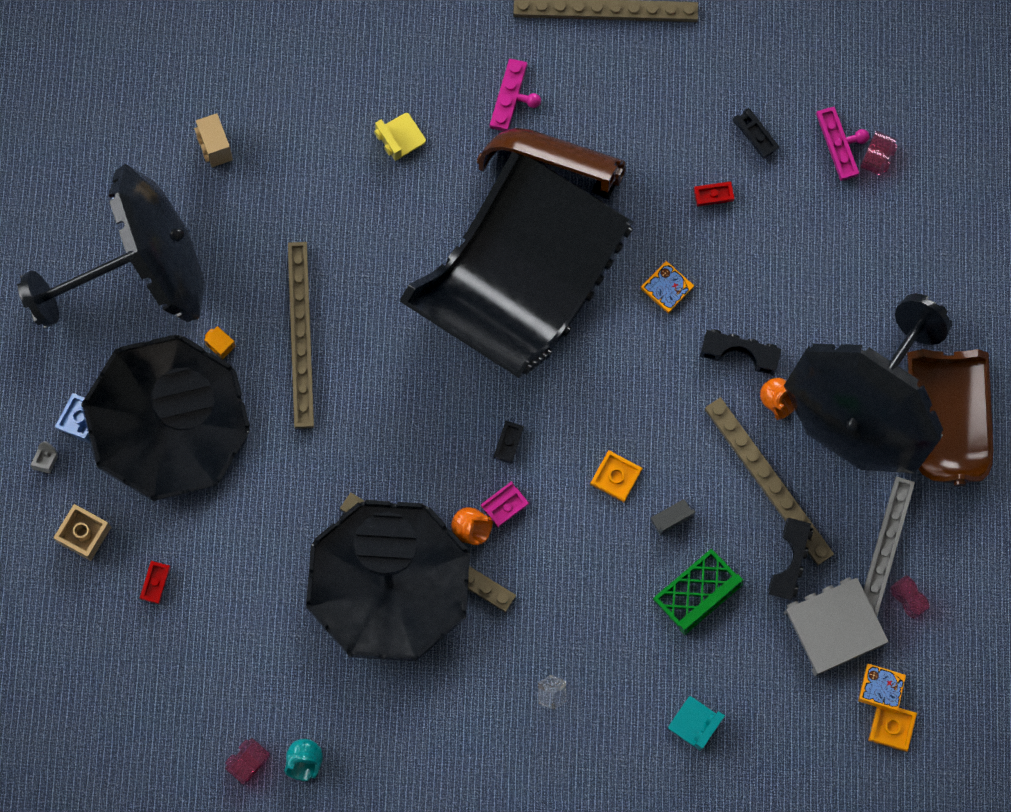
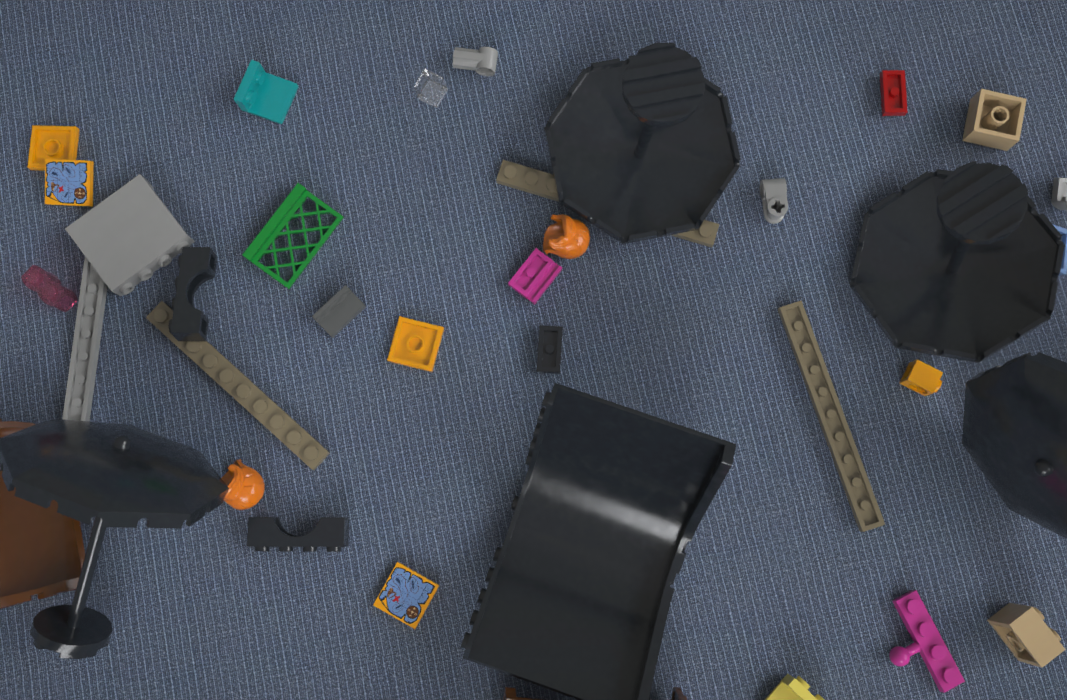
camera: 175 degrees right, 5 degrees up
none -> light grey piece [452,47,498,76]
none -> light grey piece [760,178,788,224]
none -> dark pink plate [889,590,965,693]

